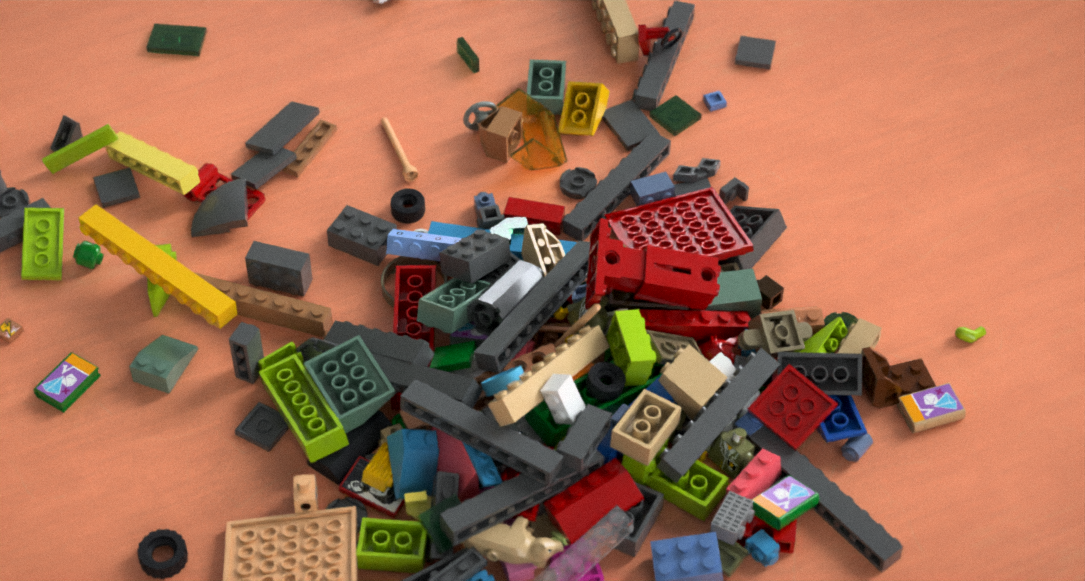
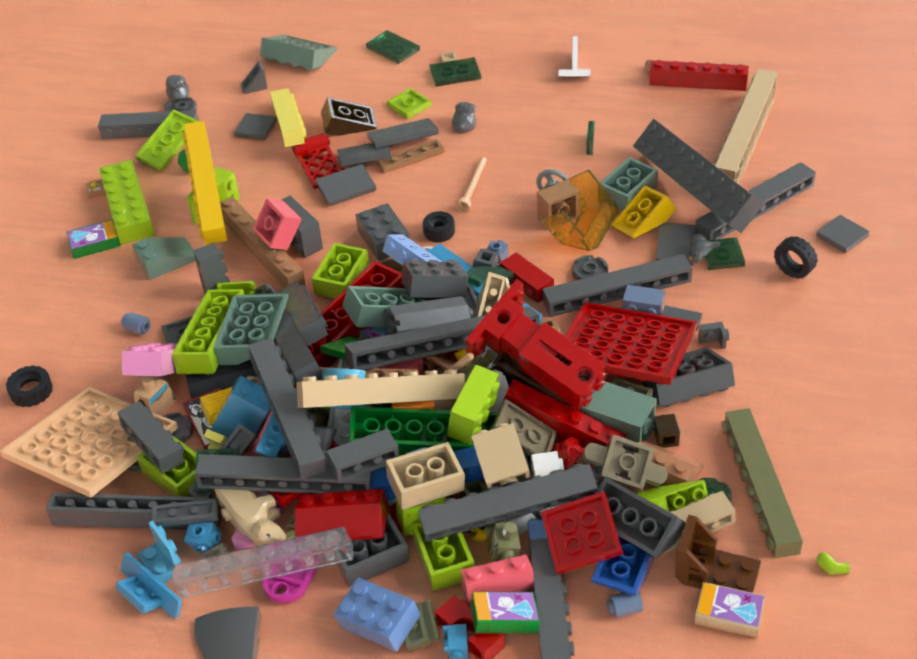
camera: 40 degrees right, 5 degrees down
lime tile [42,124,118,174] -> none
dark grey brick [191,178,248,237] -> none
white brick [540,374,586,425] -> none
black tyre [586,362,626,402] -> none
red piece [638,24,683,56] -> none
dark grey tile [673,158,721,183] -> none
medium blue tile [703,90,727,112] -> none
light grey brick [710,491,755,546] -> none
none -> lime brick [99,160,155,245]
none -> dark grey brick [118,401,184,474]
none -> sand blue brick [121,312,151,335]
none -> bright pink brick [122,343,177,376]
none -> coral brick [253,198,302,250]
none -> sand green slope [260,35,337,71]
none -> lime brick [311,243,369,299]
none -> dark grey tile [316,164,376,207]
none -> dark brown slope [321,97,377,136]
none -> lime tile [387,88,432,119]
none -> clear green tile [429,57,481,87]
none -> tan tile [440,51,458,67]
none -> dark grey hair [452,102,476,133]
none -> dark grey brick [633,119,764,233]
none -> dark grey animal [689,234,720,263]
none -> olive brick [722,408,803,558]
none -> black tyre [774,236,818,279]

